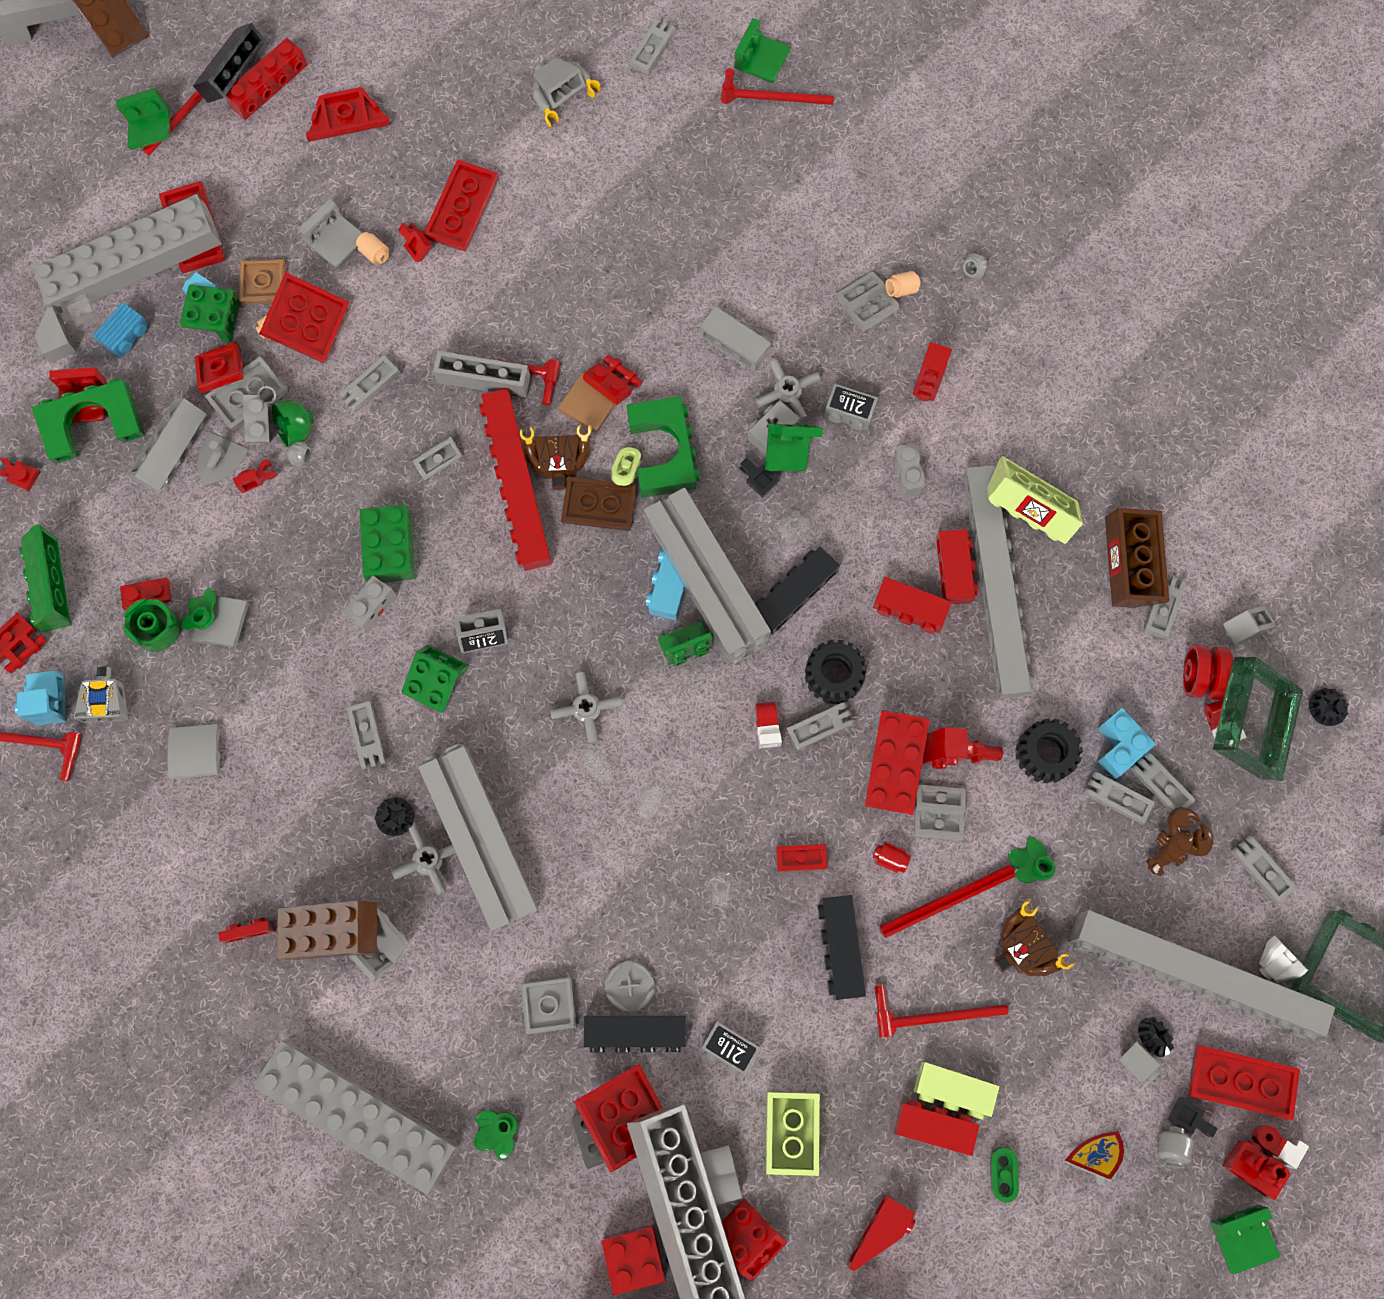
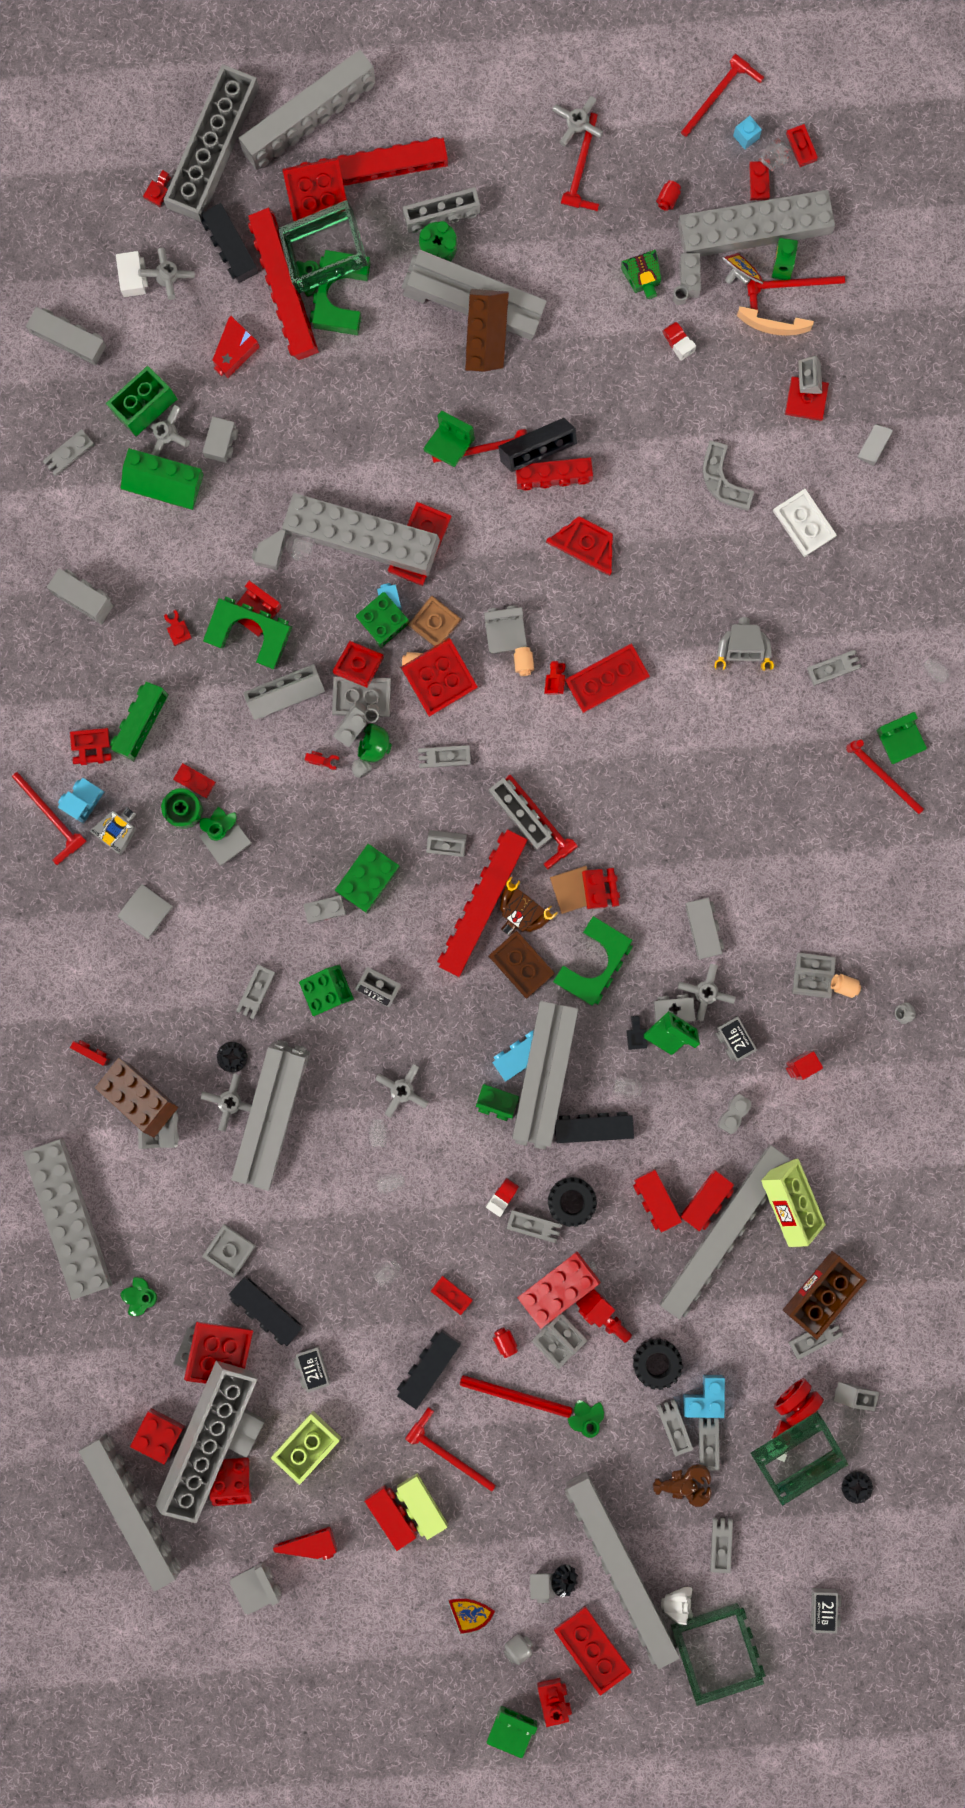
camera: 45 degrees right, 10 degrees up
dark azure brick [92,302,149,358] -> none
light grey shield [198,432,249,486] -> none
light grey tile [605,961,655,1012] -> none
yellowish green plate [611,447,641,486] -> none
green plate [990,1147,1019,1203] -> none
reddish brown torso [993,898,1075,976] -> none
black plate [1167,1097,1218,1138] -> none
leg [1252,1125,1309,1169] -> none

